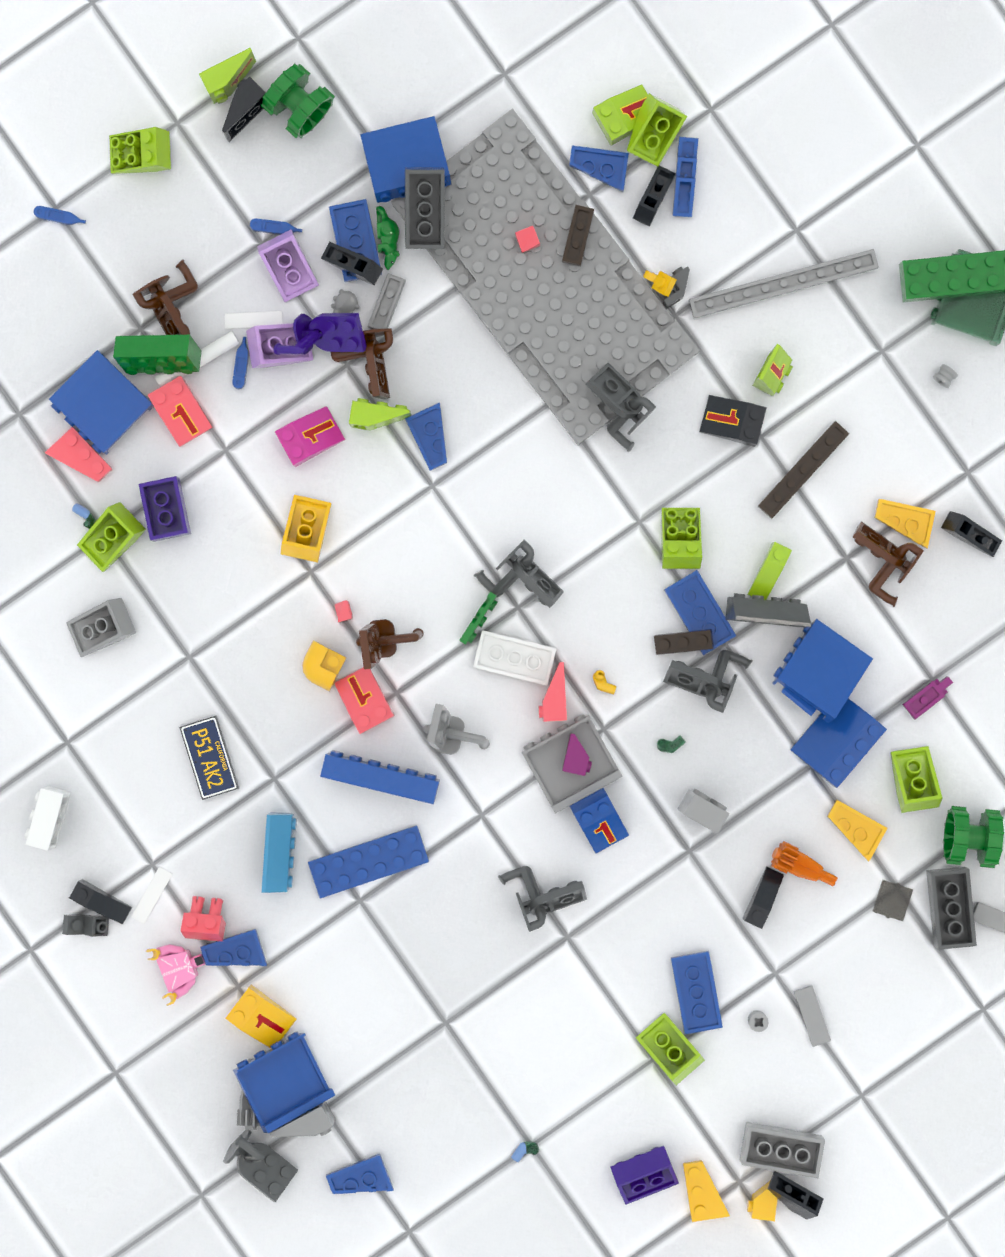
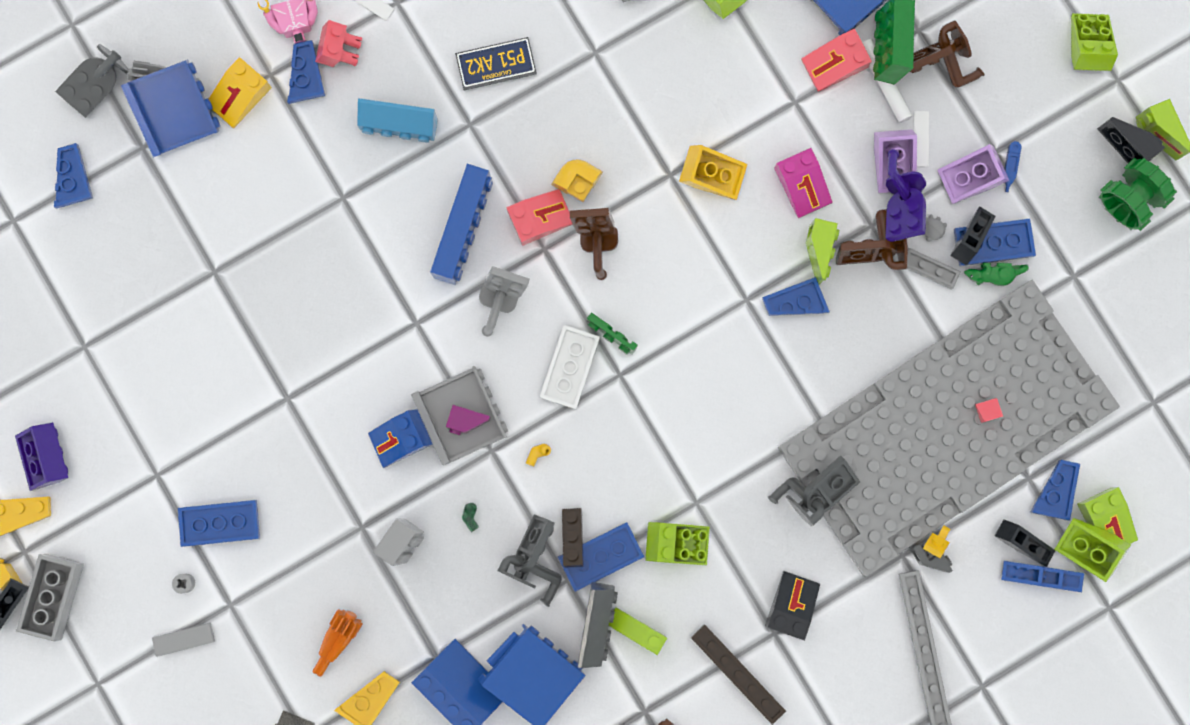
camera: 85 degrees right, 5 degrees down
dark purple brick [138,476,191,542] -> none
blue piece [232,337,249,389] -> none
light grey slope [270,1101,335,1137] -> none
blue plate [308,825,429,899] -> none
coral slope [335,600,353,623] -> none
blue panel [360,116,452,203] -> none
dark grey brick [405,167,445,249] -> none
dark grey plate [474,539,564,608] -> none
dark grey plate [498,866,587,932] -> none
arm [511,1141,539,1162] -> none
coral slope [539,662,567,722] -> none
dark brown plate [562,205,594,267] -> none
lime slope [636,1013,705,1086] -> none
black slope [742,866,784,929] -> none
lime slope [752,344,793,396] -> none

